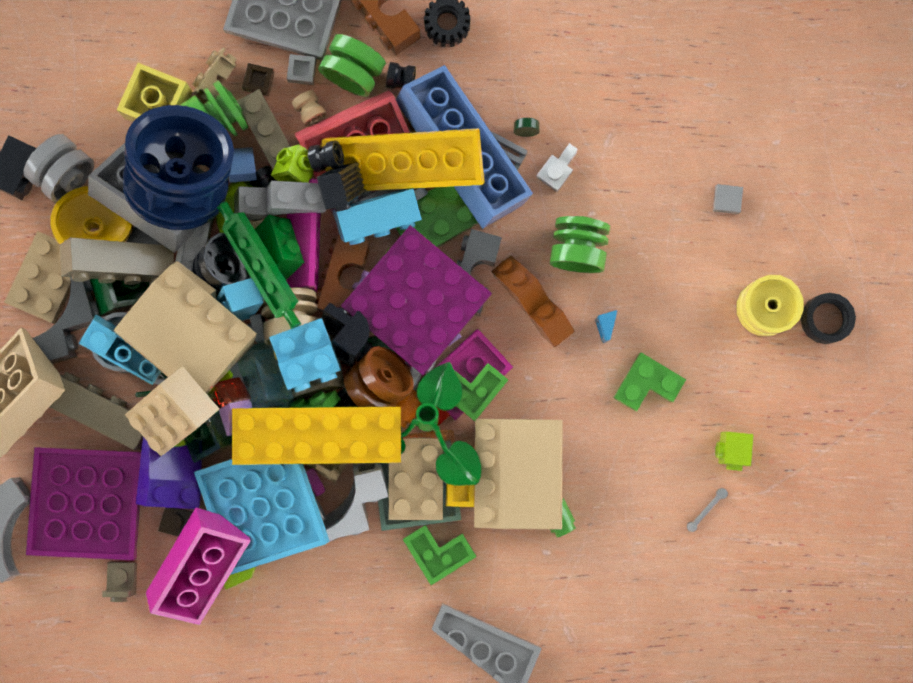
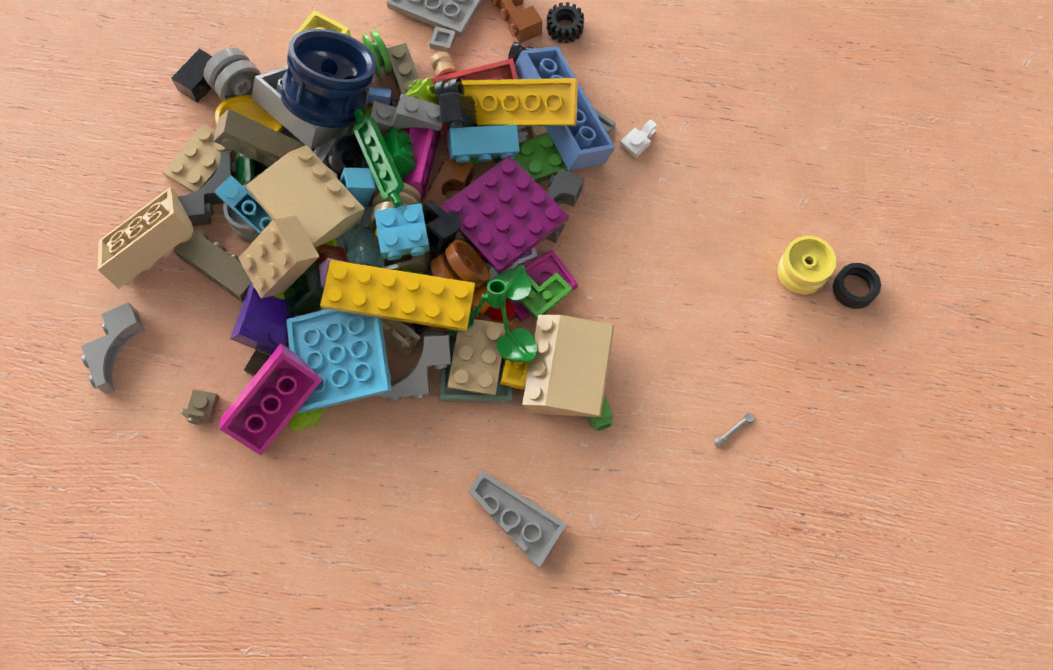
camera: 10 degrees right, 15 degrees down
magenta plate [26,447,141,560] -> none
tan hinge [192,48,237,101] -> none
dark brown plate [242,63,275,96] -> none
magenta tile [306,468,325,497] -> none
bright green wheel [318,34,386,97] -> none
bright green plate [403,525,477,585] -> none
dark orange arch [491,256,575,348] -> none
dark green tile [514,118,540,137] -> none
bright green wheel [550,216,610,273] -> none
dark azure slope [595,310,617,343] -> none
bright green plate [613,353,686,411] -> none
light grey tile [713,184,743,214] -> none
lime brick [715,432,753,471] -> none

